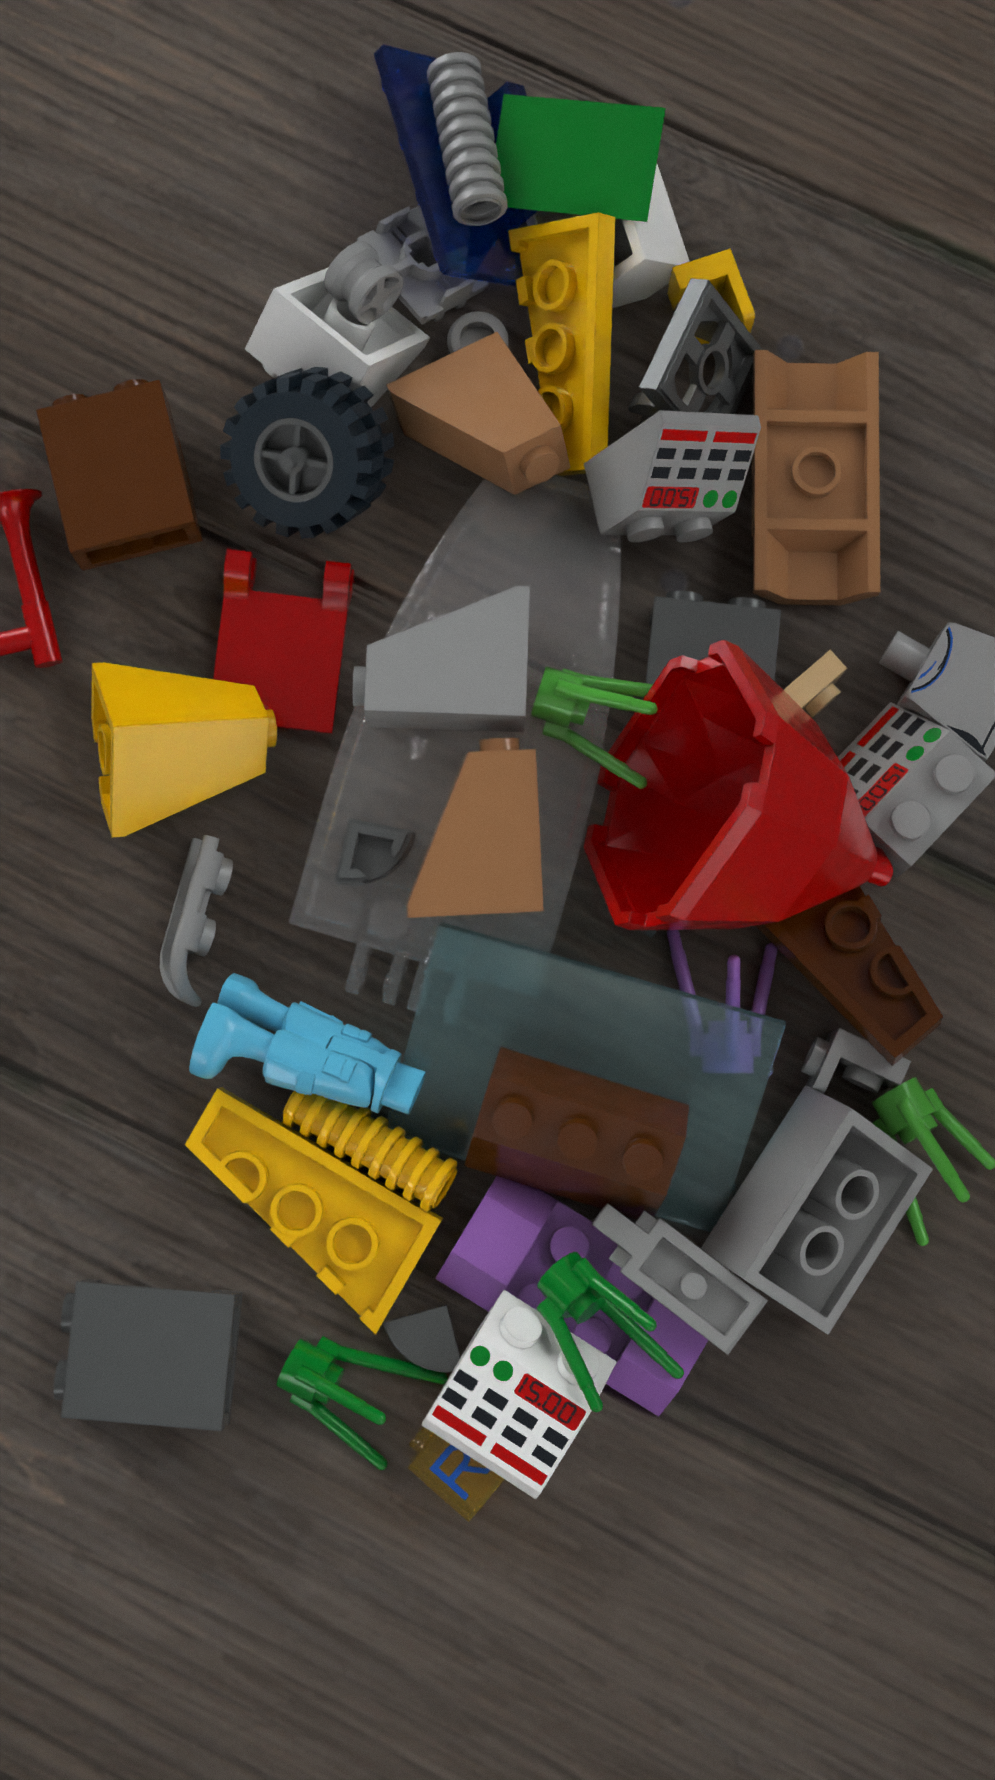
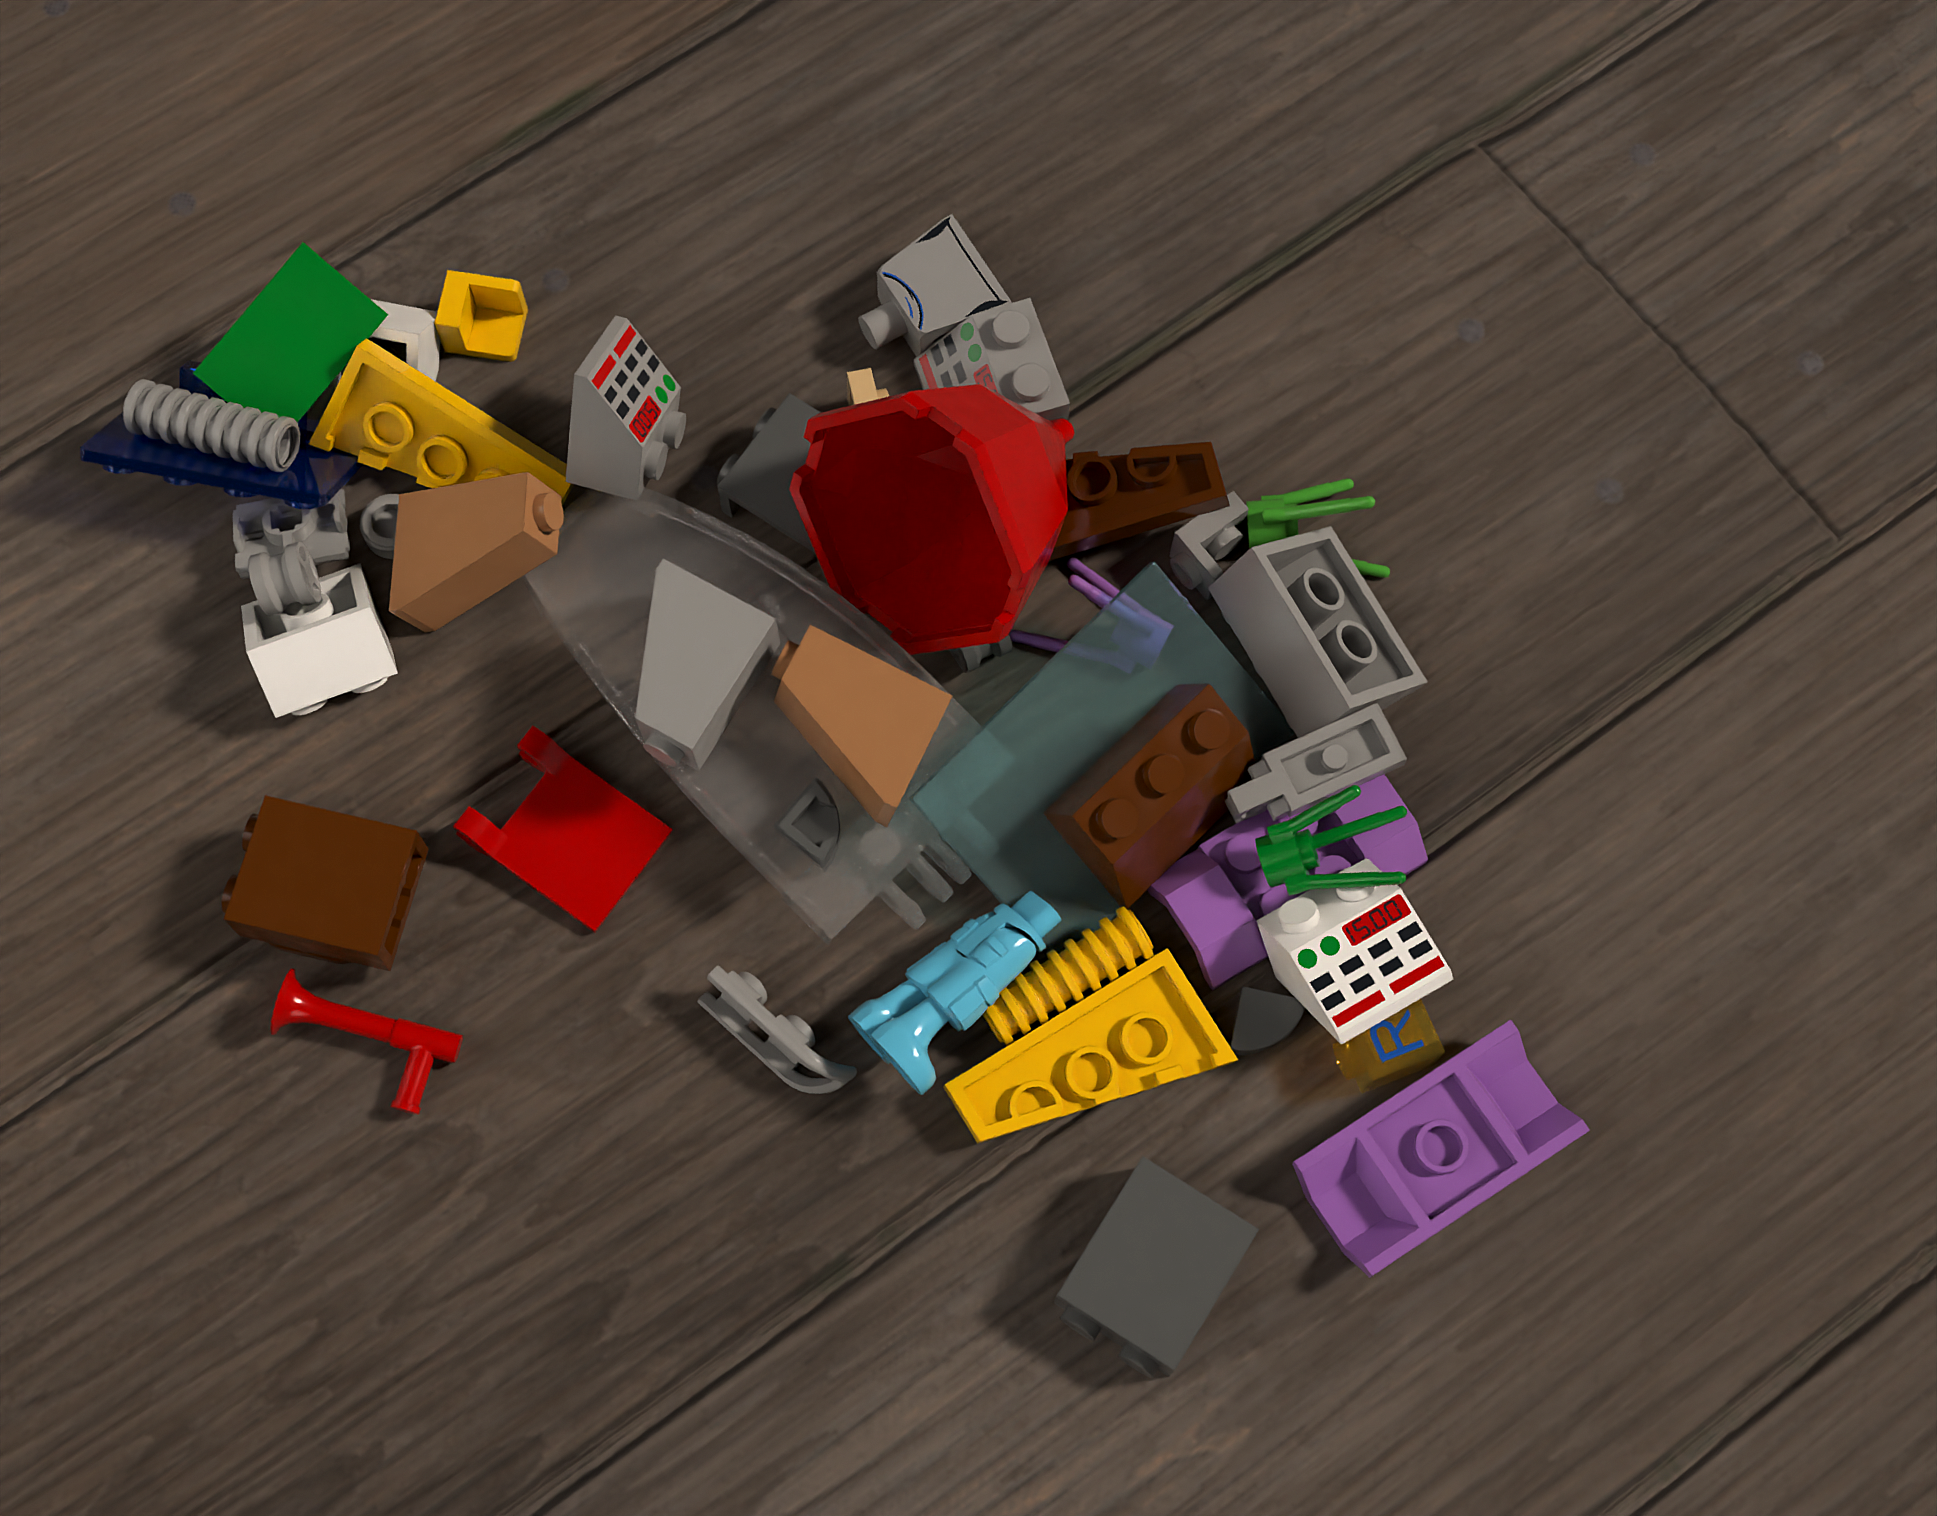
camera: 65 degrees left, 10 degrees down
yellow slope [91,662,277,838] -> none
black wheel [220,367,394,539] -> none
green plant [276,1336,448,1470] -> none
bright green plant [530,666,658,789] -> none
dark grey piece [628,278,763,423] -> none
medium nougat piece [752,350,881,606] -> none
none -> medium lavender piece [1292,1020,1590,1278]

